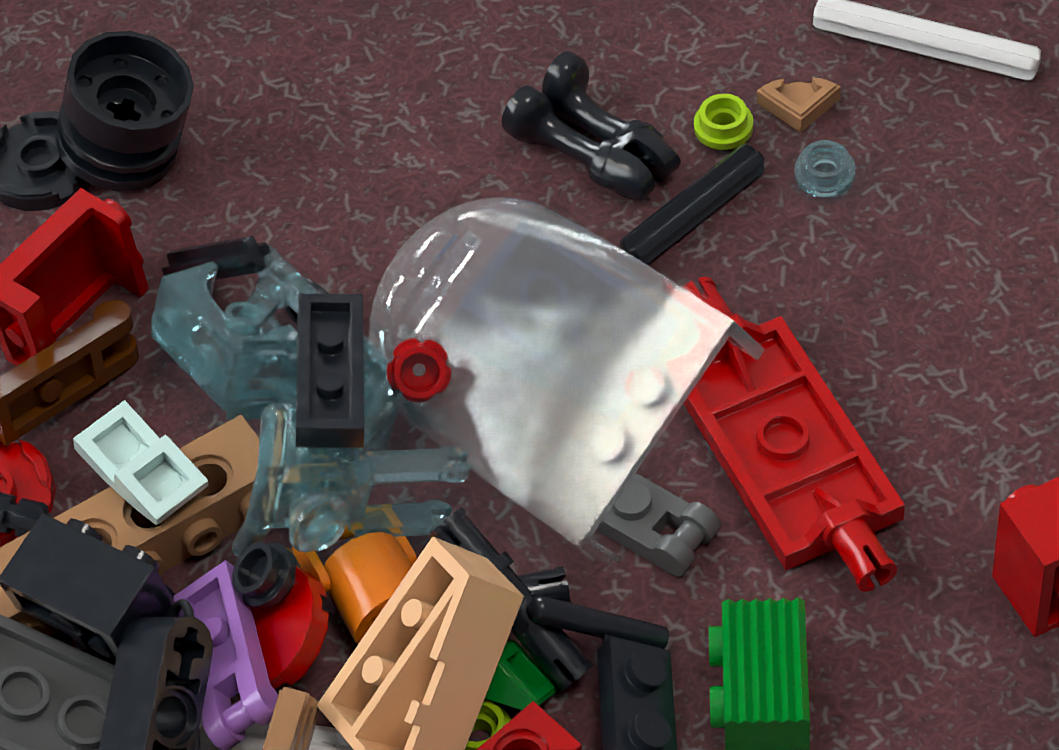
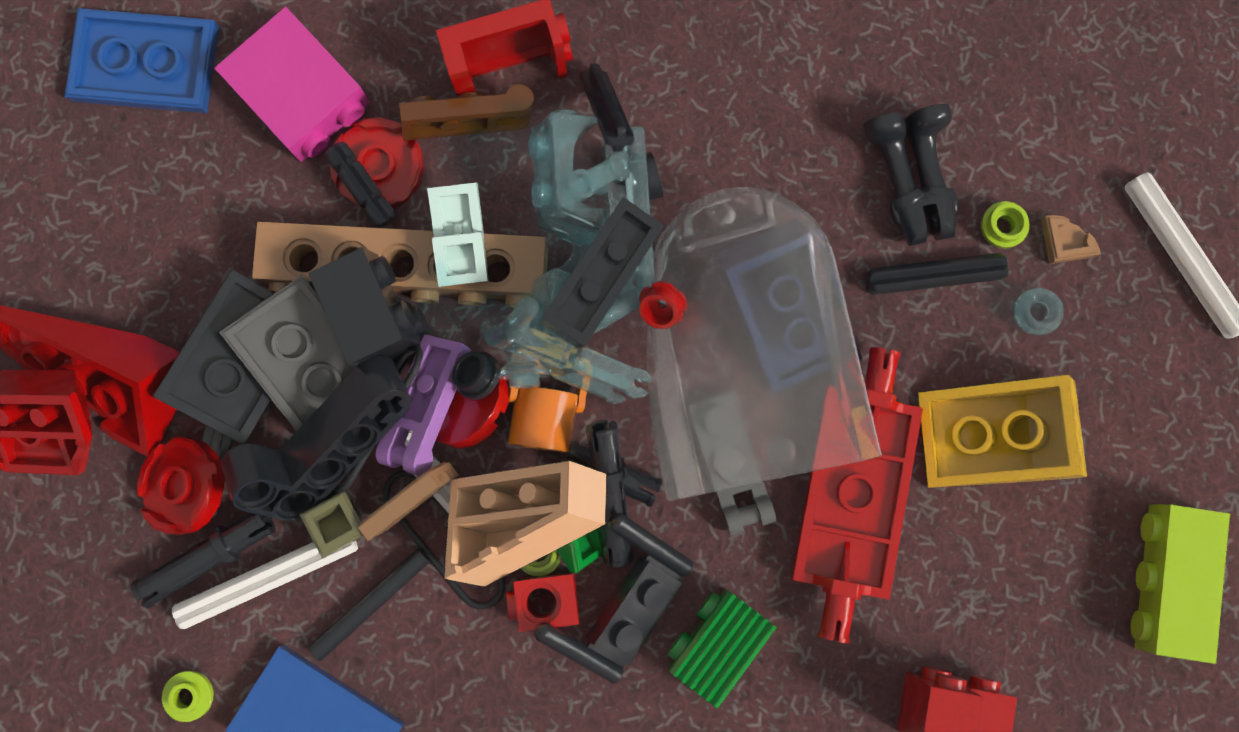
camera: 30 degrees right, 30 degrees up
none -> yellow slope [918,375,1087,488]

